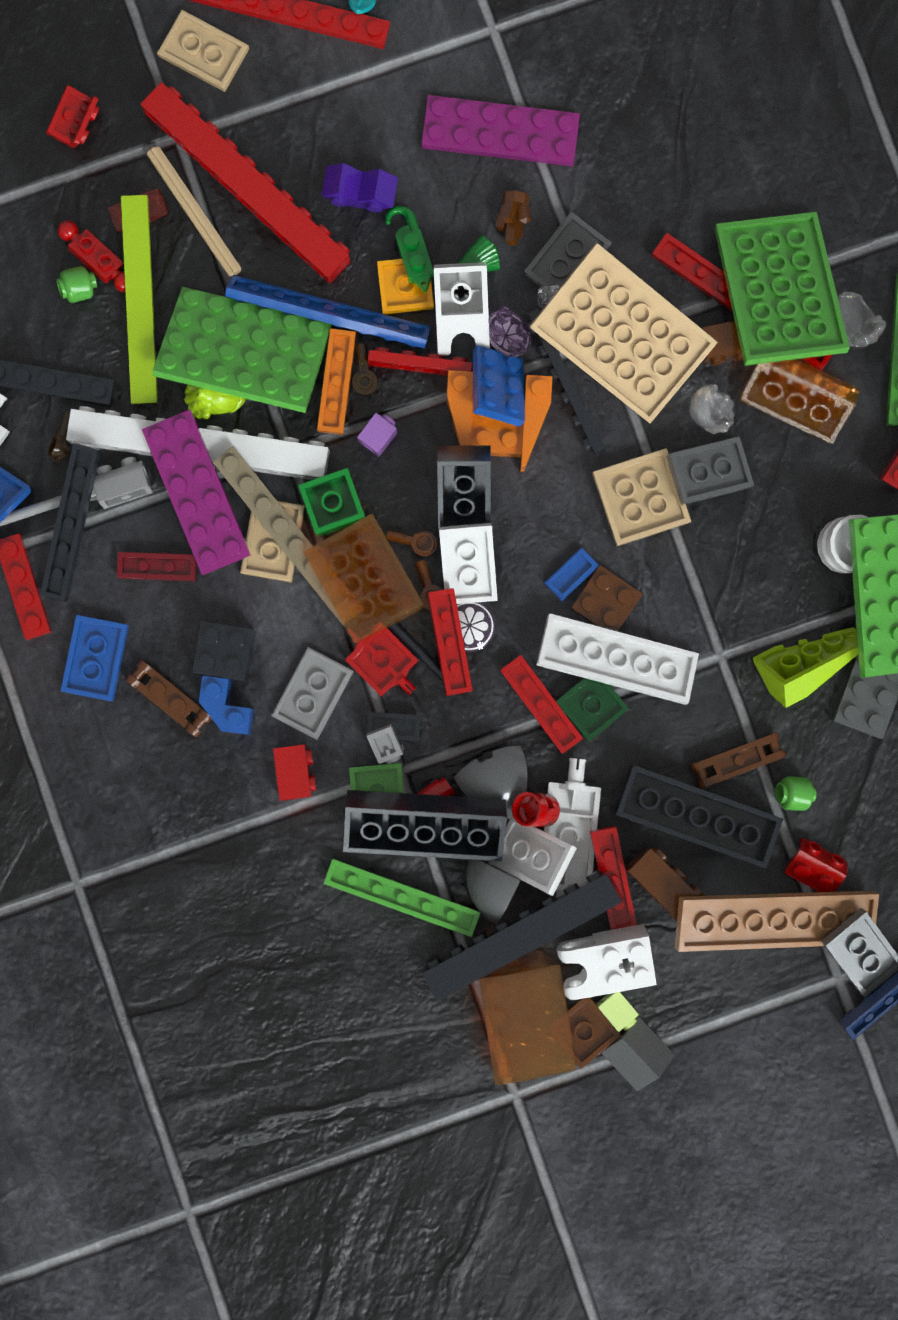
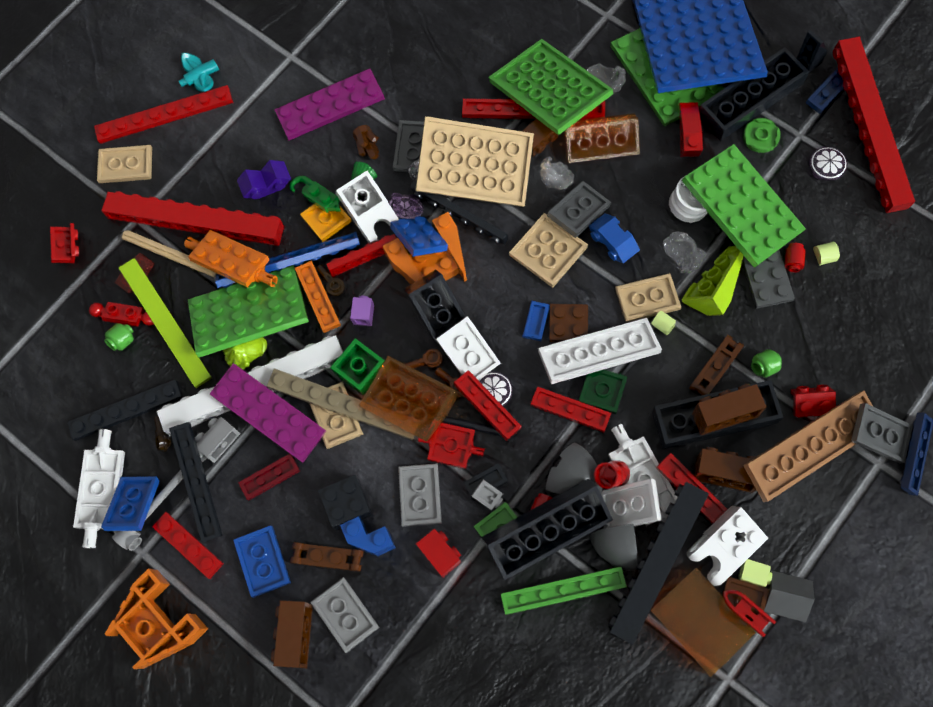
camera: 20 degrees left, 15 degrees down
none -> orange plate [184,230,278,288]
none -> reddish brown brick [271,601,313,669]
none -> light grey tile [310,577,380,653]
none -> blue brick [588,213,640,263]
none -> tan tile [615,273,681,323]
none -> yellowish green brick [651,311,676,335]
none -> clear hair [663,231,706,273]
none -> reddish brown brick [692,384,766,436]
none -> red piece [723,590,776,637]

